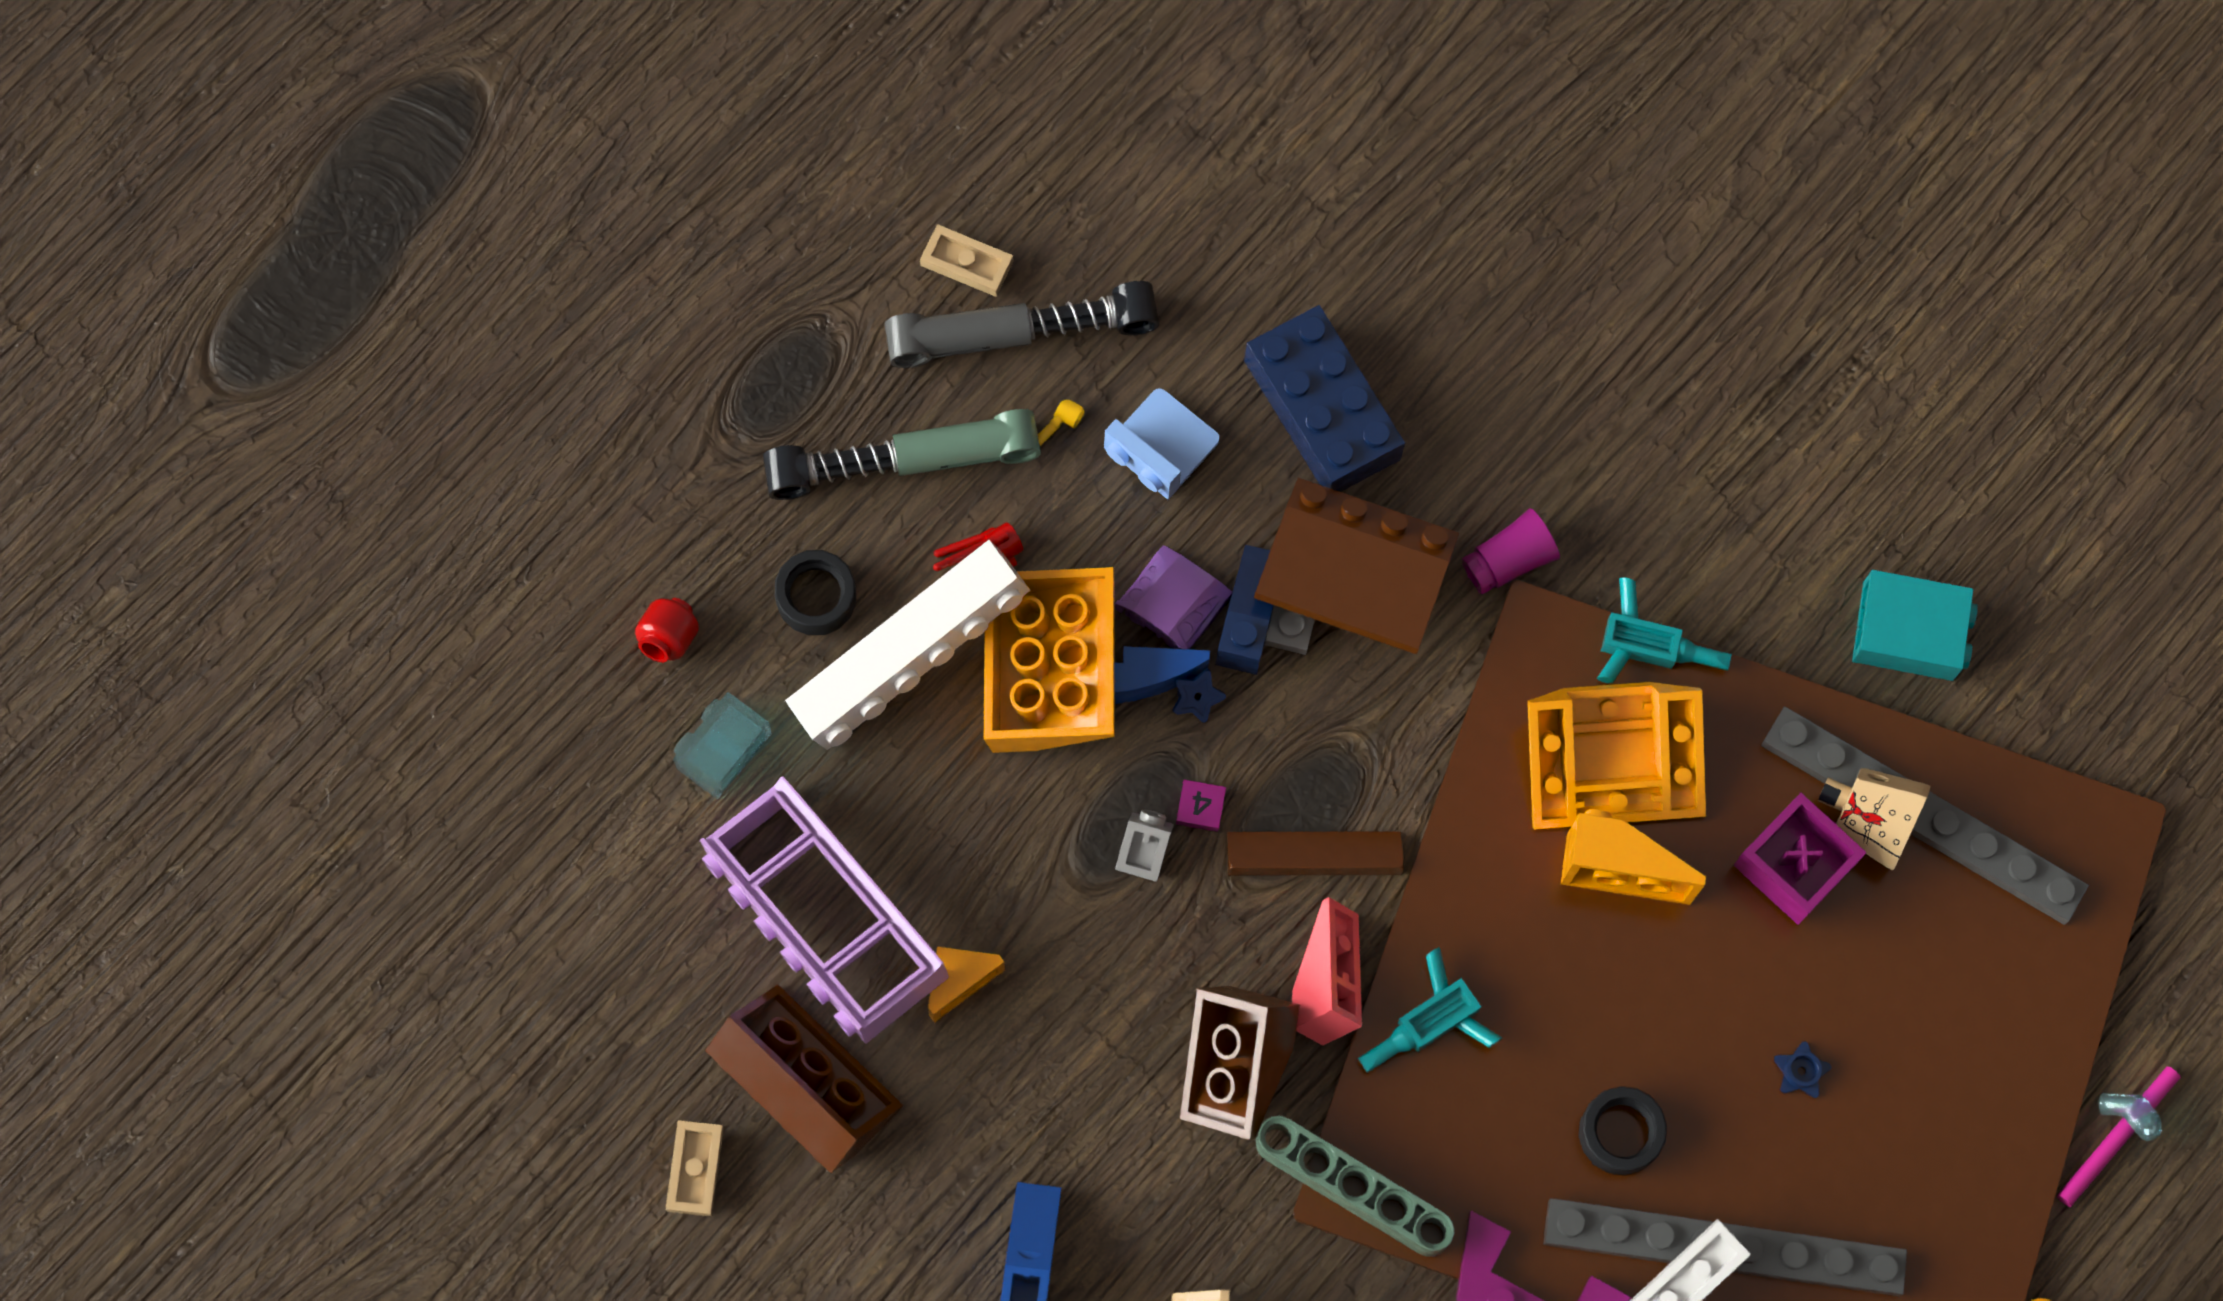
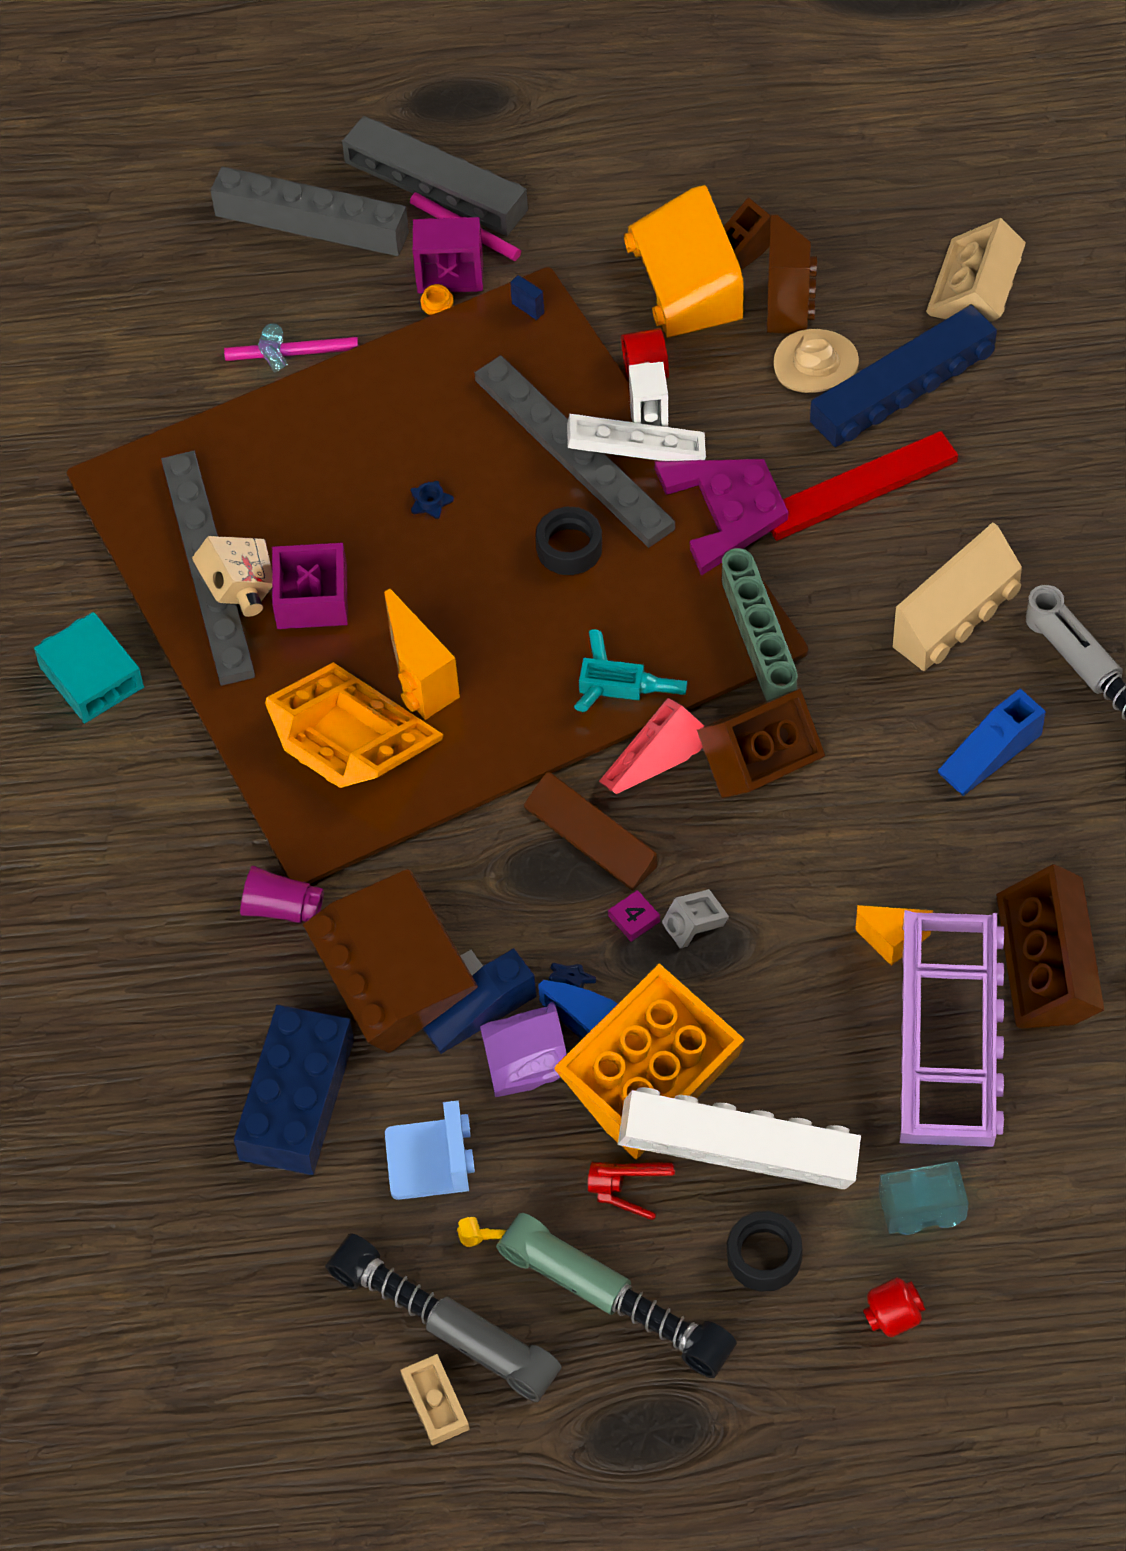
camera: 130 degrees left, 15 degrees down
teal piece [1597,577,1732,683] -> none

